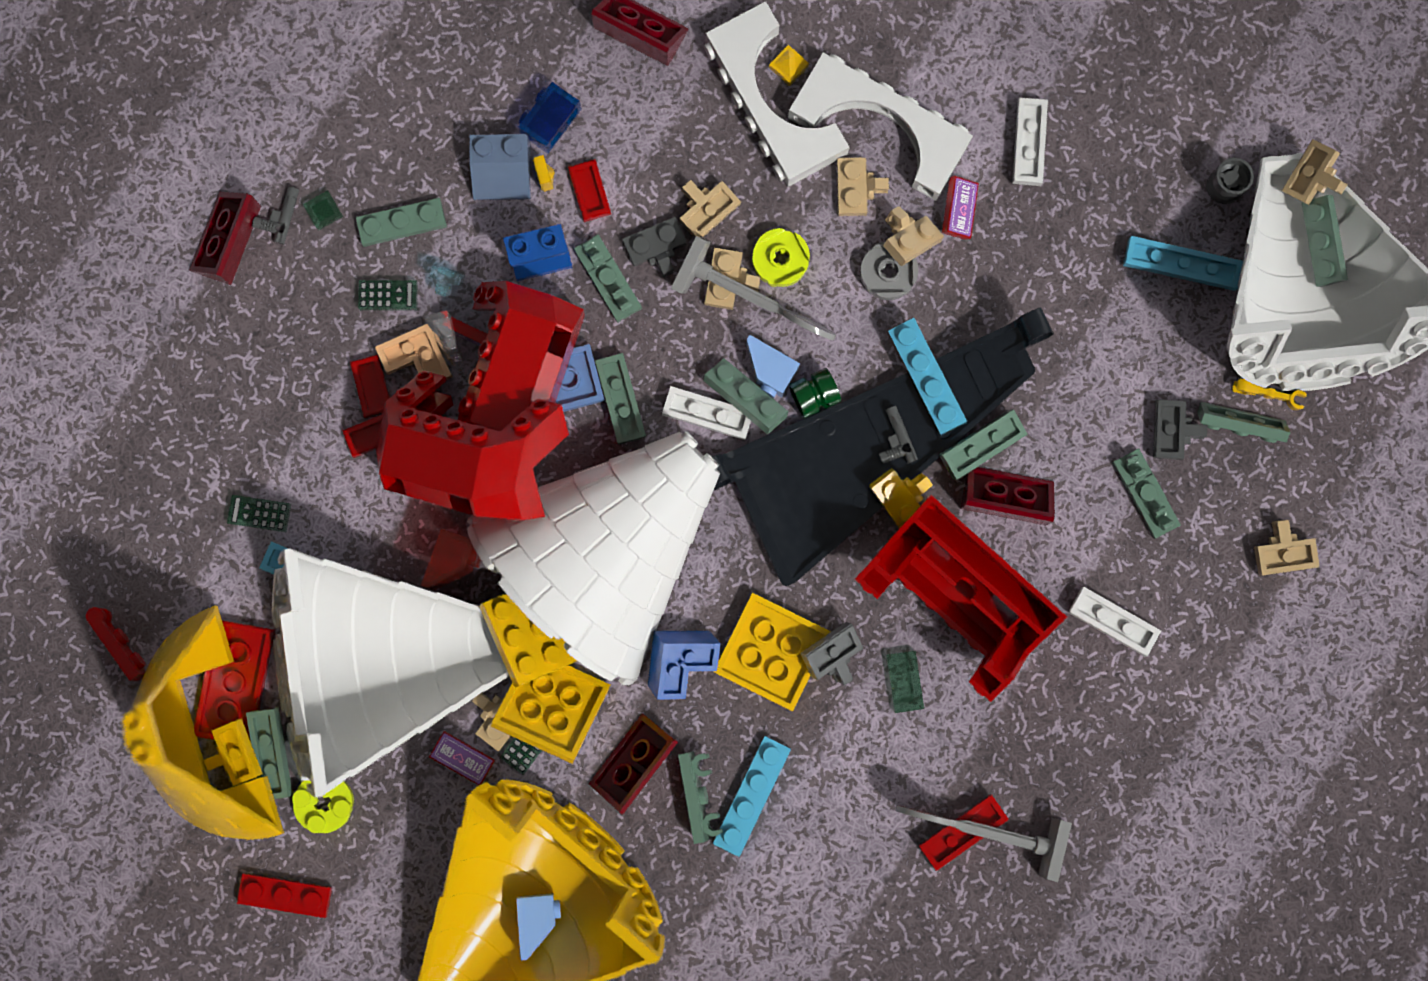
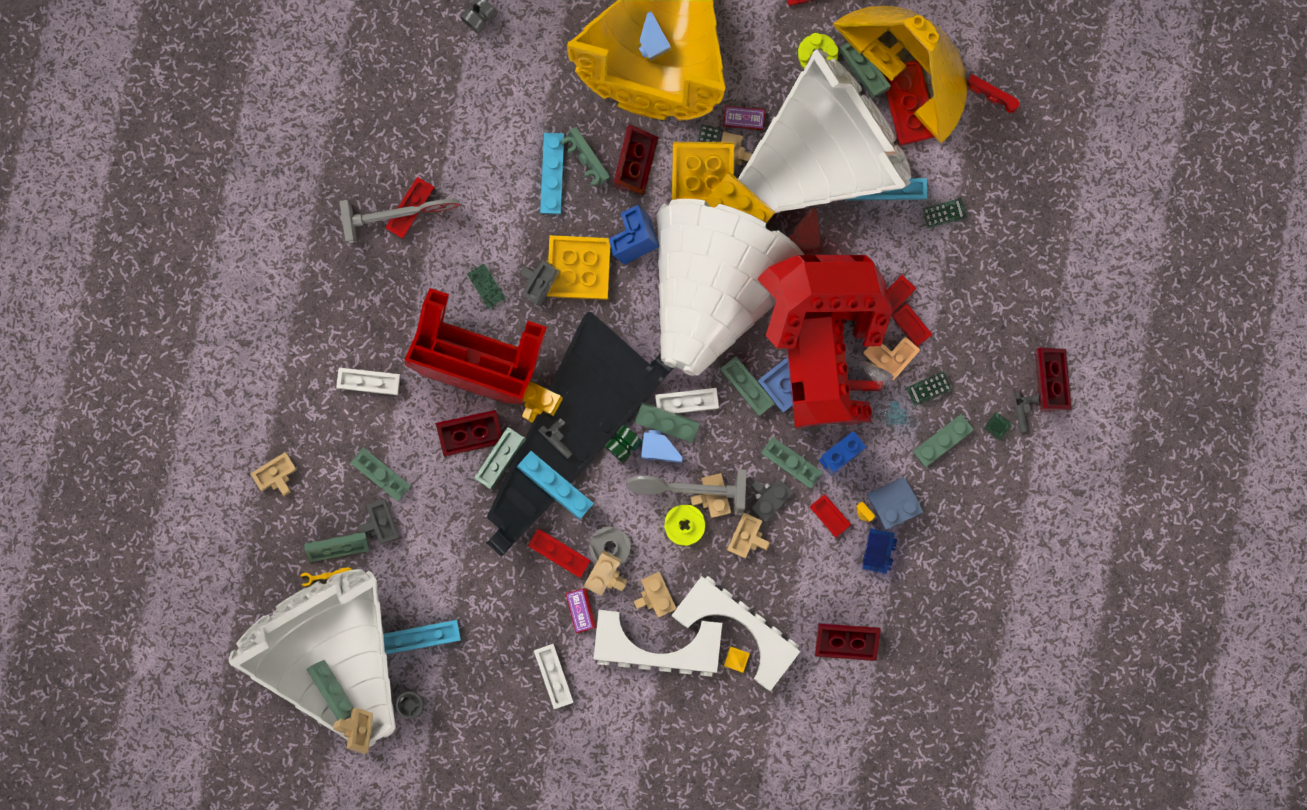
camera: 155 degrees right, 0 degrees up
none -> red plate [528,529,591,578]

